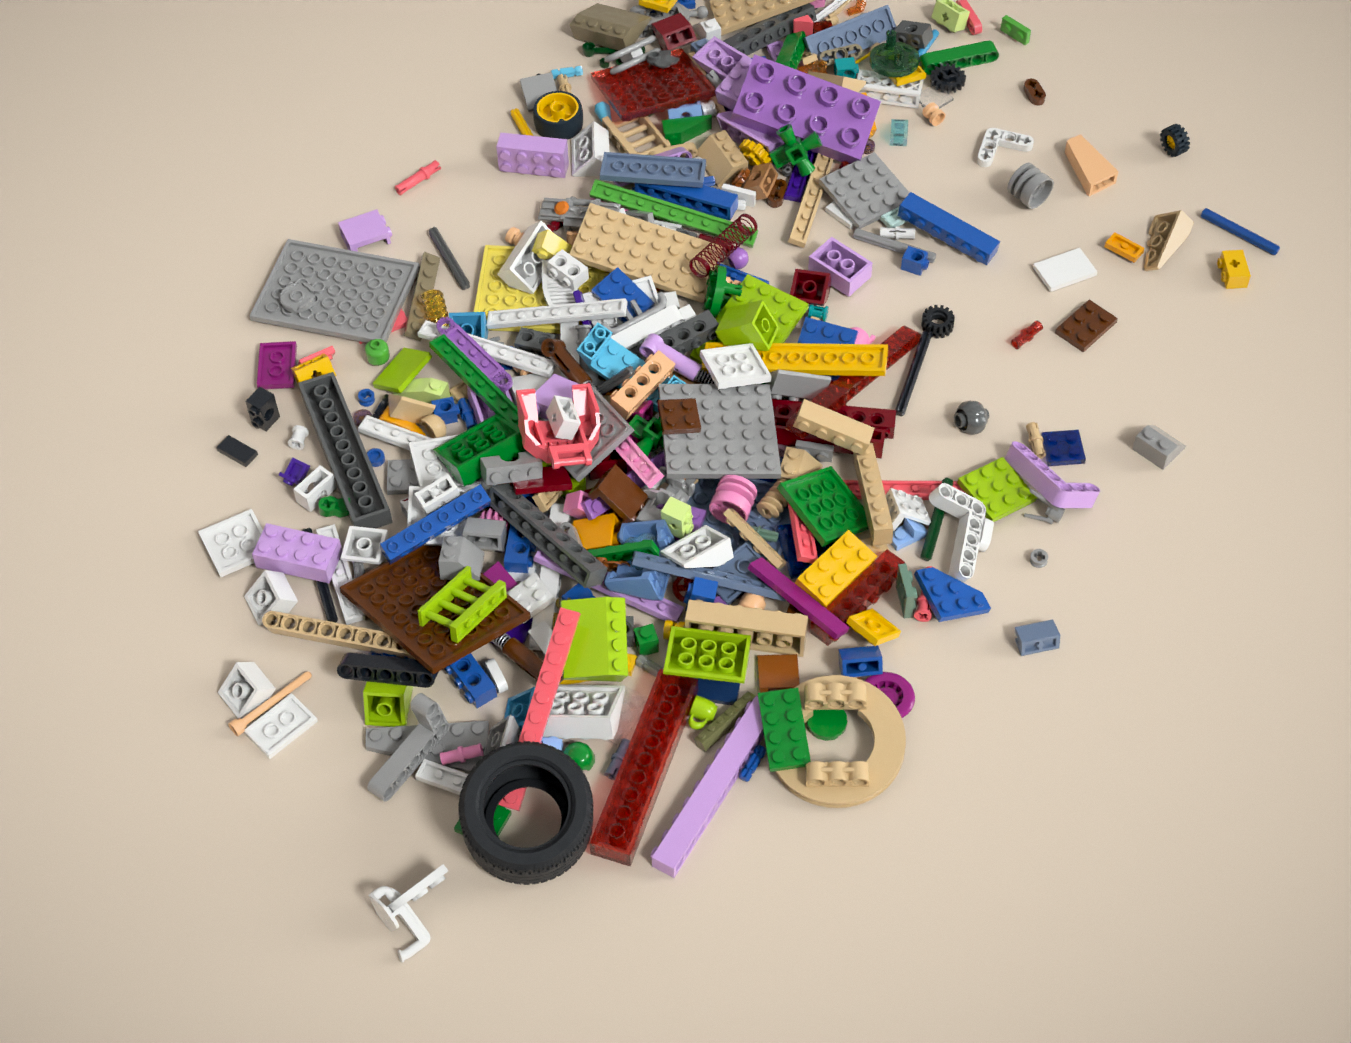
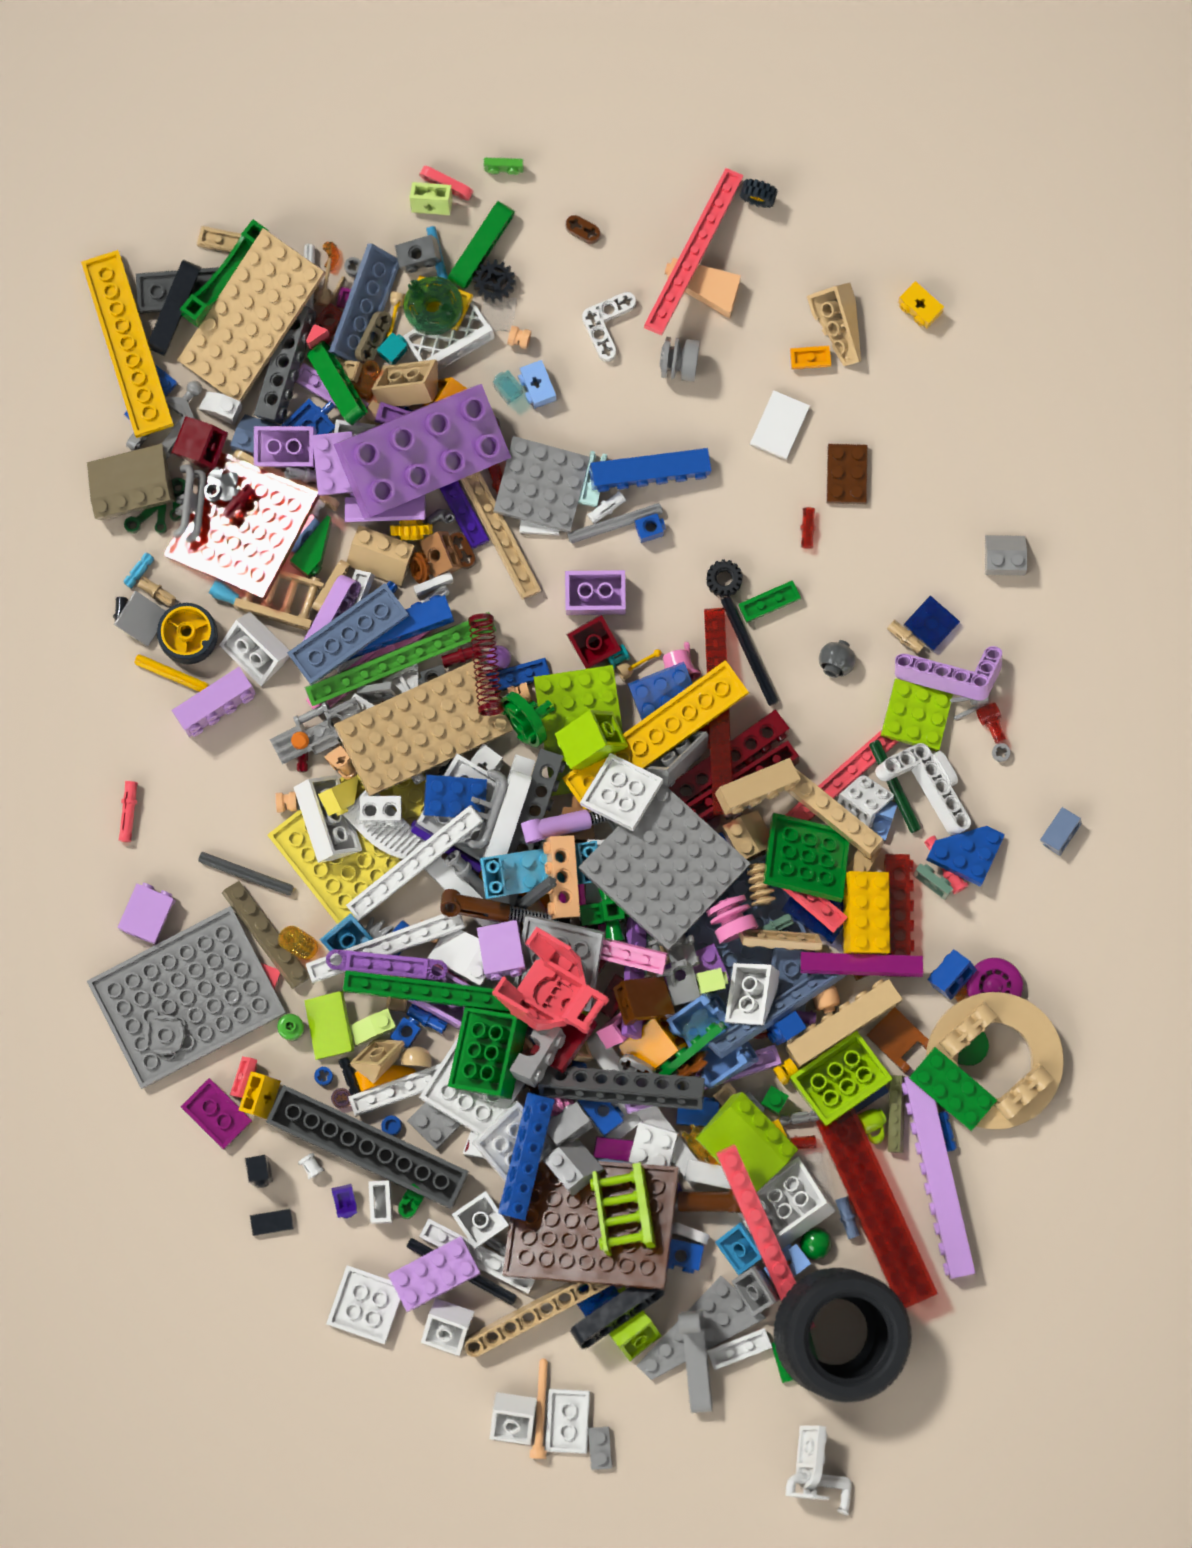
camera: 40 degrees left, 25 degrees up
white brick [415,474,461,516] -> none
bright pink pin [440,743,484,765] -> none
dark grey brick [514,327,556,359] -> none
white brick [546,395,581,440] -> none
reddish brown plate [657,398,701,435] -> none
green brick [769,124,823,177] -> none
yellow plate [846,608,901,646] -> none
blue axle [1201,208,1280,255] -> none
none -> dark red axle [222,483,255,520]
none -> light blue brick [518,360,556,409]
none -> light grey plate [588,1427,612,1470]
none -> coral plate [644,168,744,336]
none -> green plate [738,580,801,623]
none -> clear red pin [790,1135,816,1149]
none -> clear red pin [976,702,1006,744]

